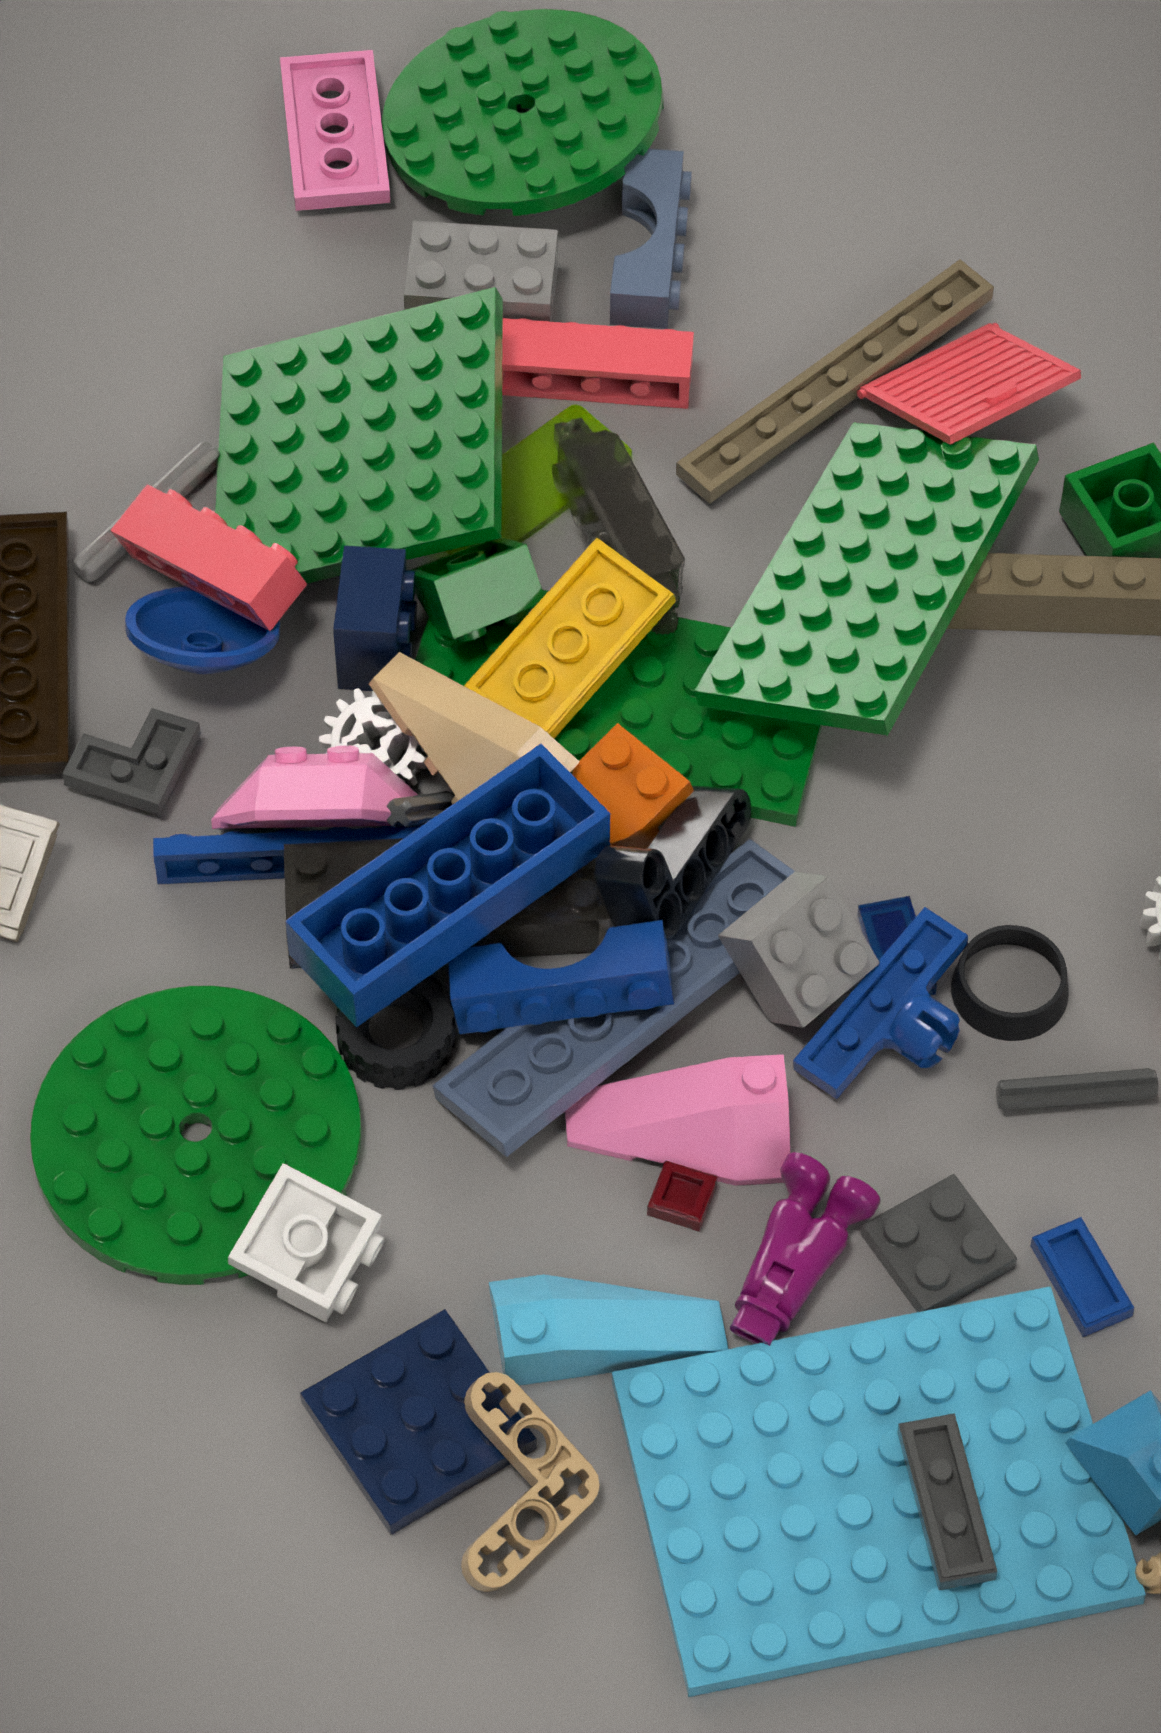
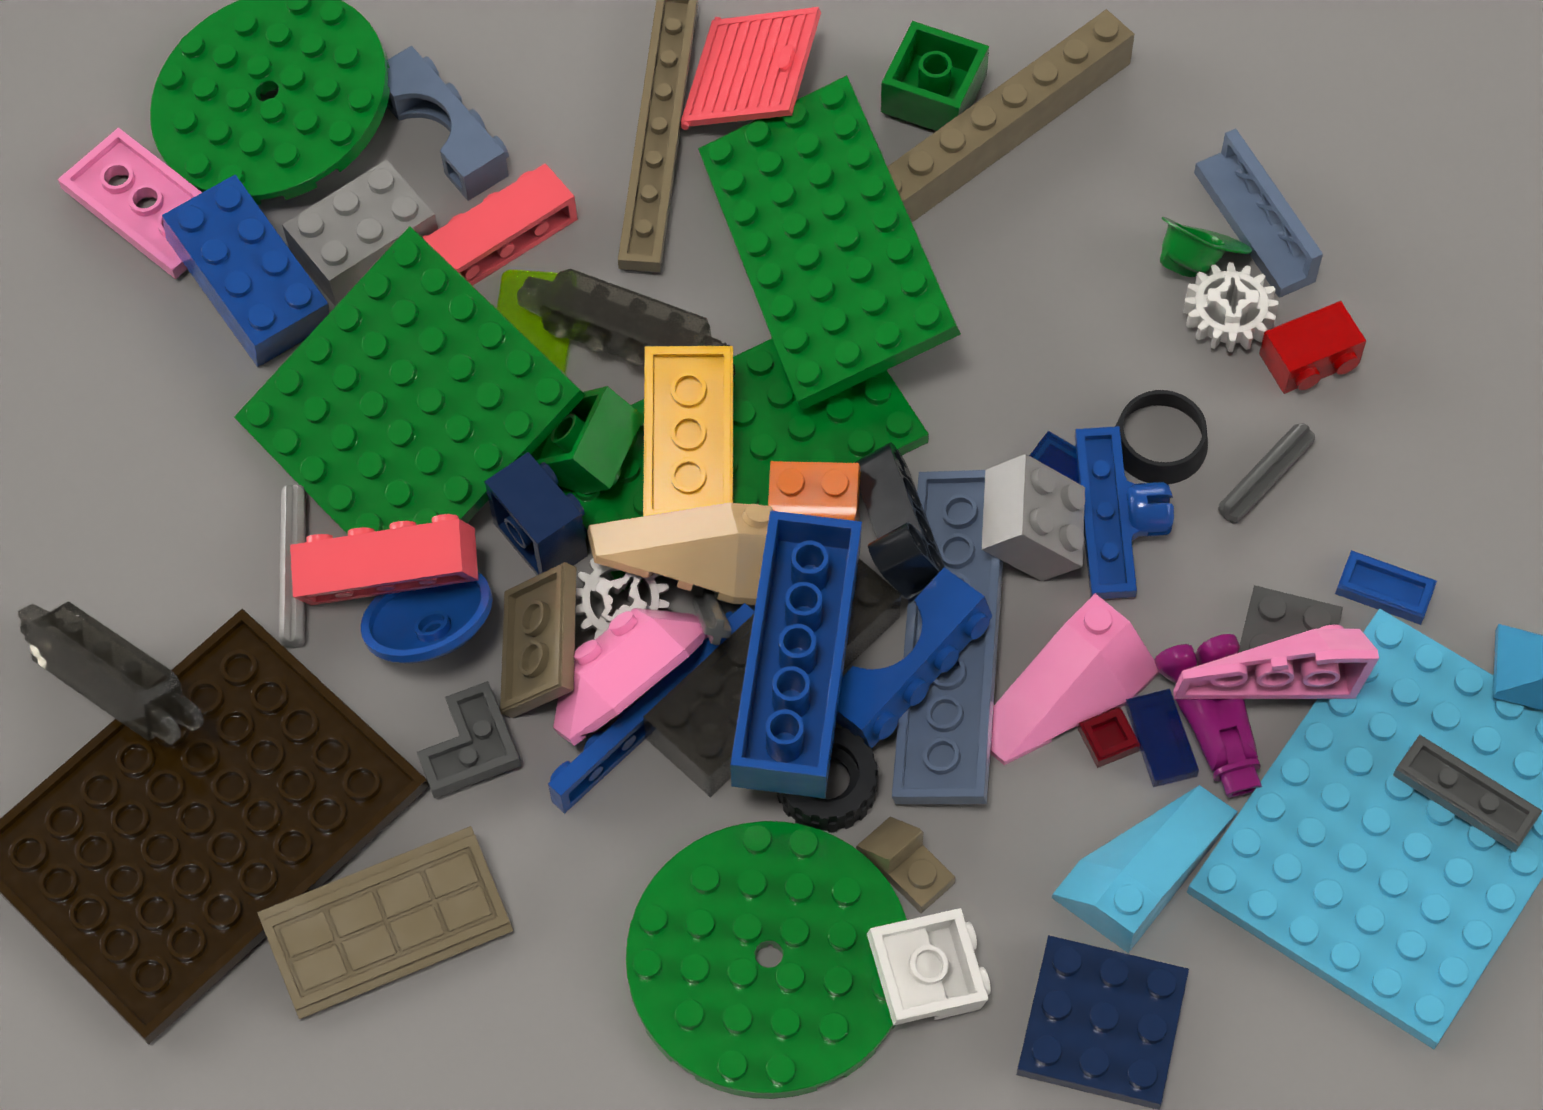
camera: 40 degrees left, 5 degrees up
tan beam [461,1372,600,1592] -> none
none -> blue brick [162,175,329,367]
none -> dark tan tile [500,562,577,718]
none -> dark tan slope [856,817,955,913]
none -> clear blue tile [1125,689,1199,787]
none -> bright pink wedge [1173,625,1379,699]

